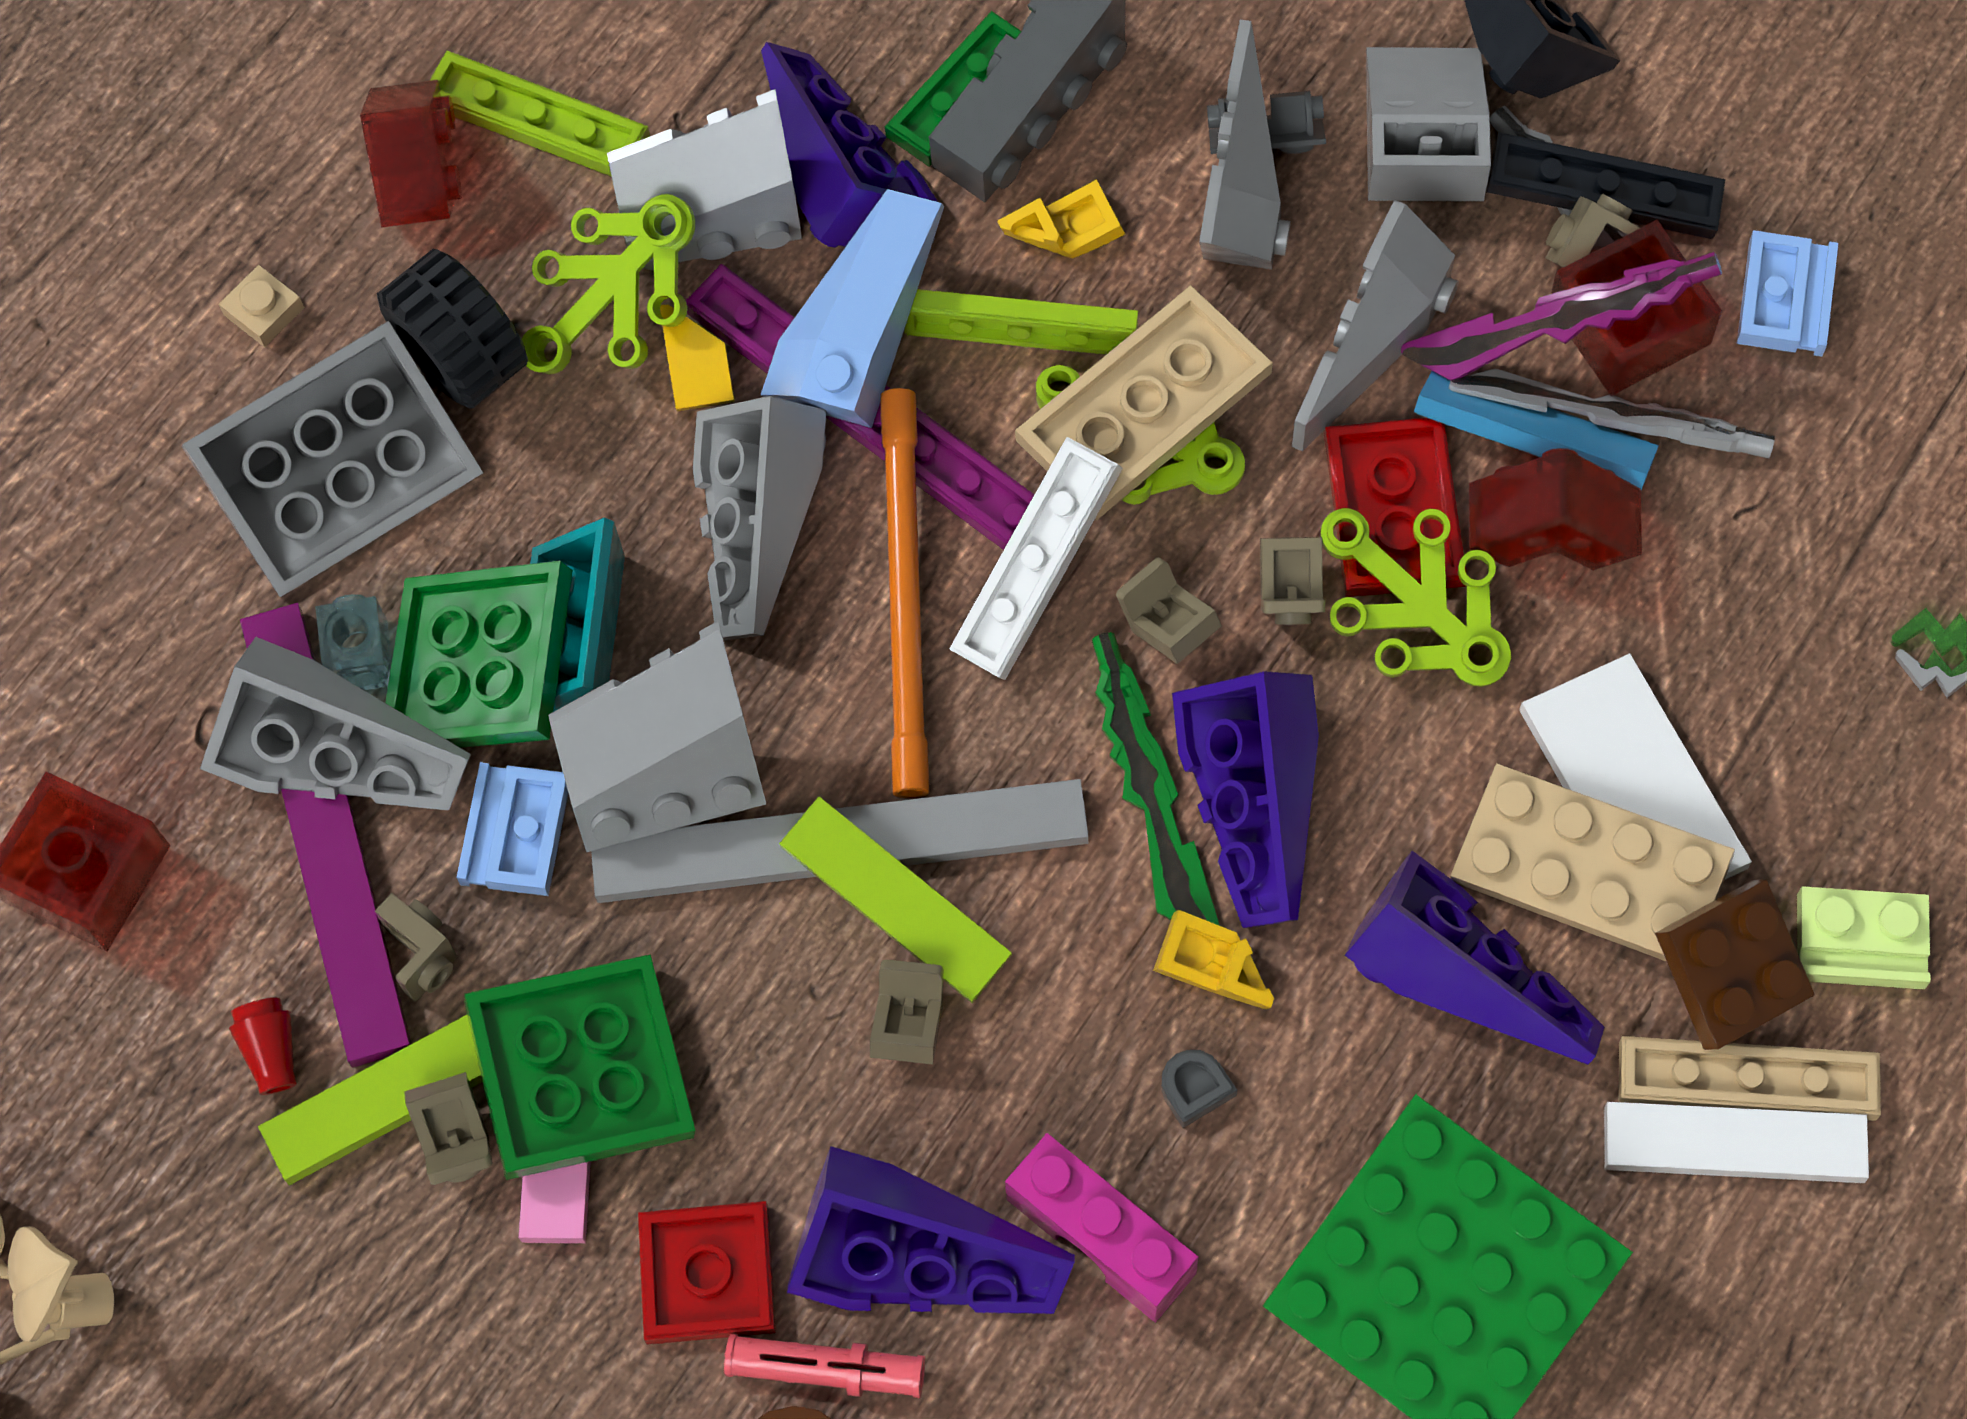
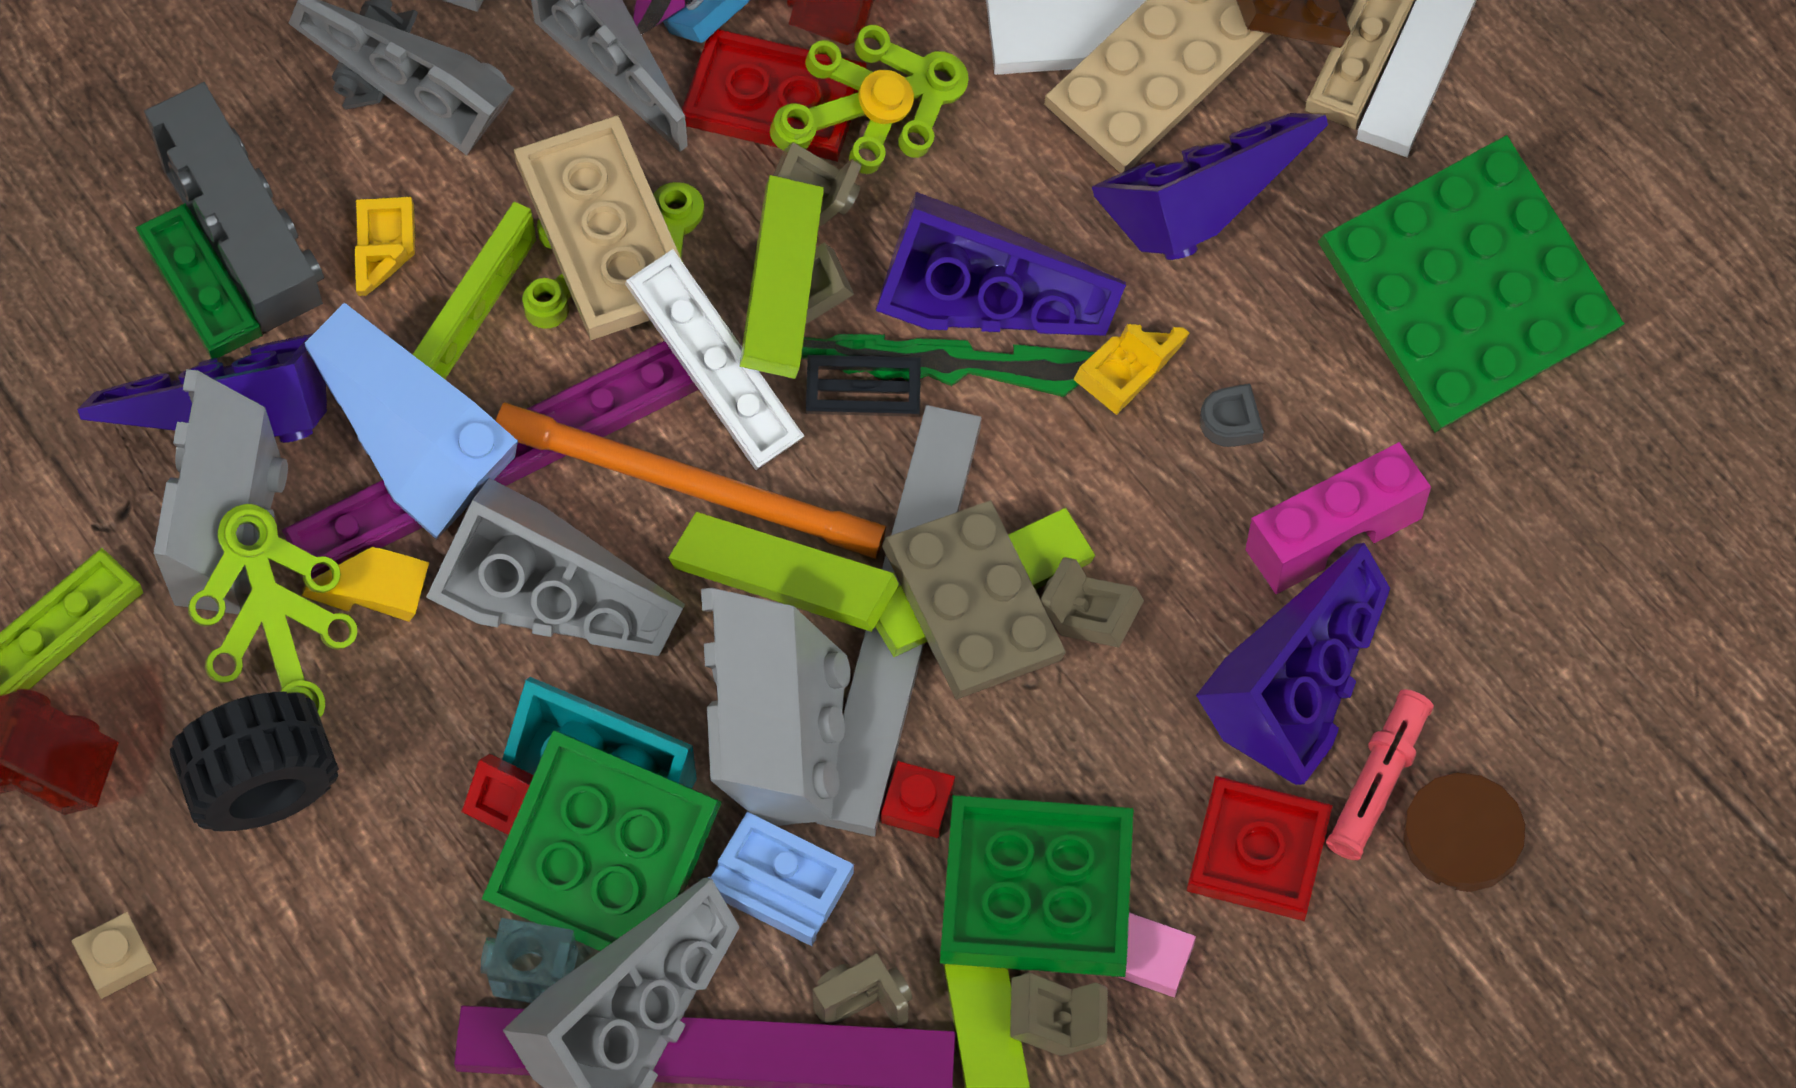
camera: 75 degrees left, 5 degrees down
light grey slope [182,321,483,597] -> none
none -> red plate [461,753,534,835]
none -> lime tile [668,512,899,632]
none -> lime tile [739,175,824,379]
none -> black tile [806,355,921,417]
none -> yellow plate [858,70,914,124]
none -> red plate [881,761,955,839]
none -> dark tan plate [882,500,1066,700]

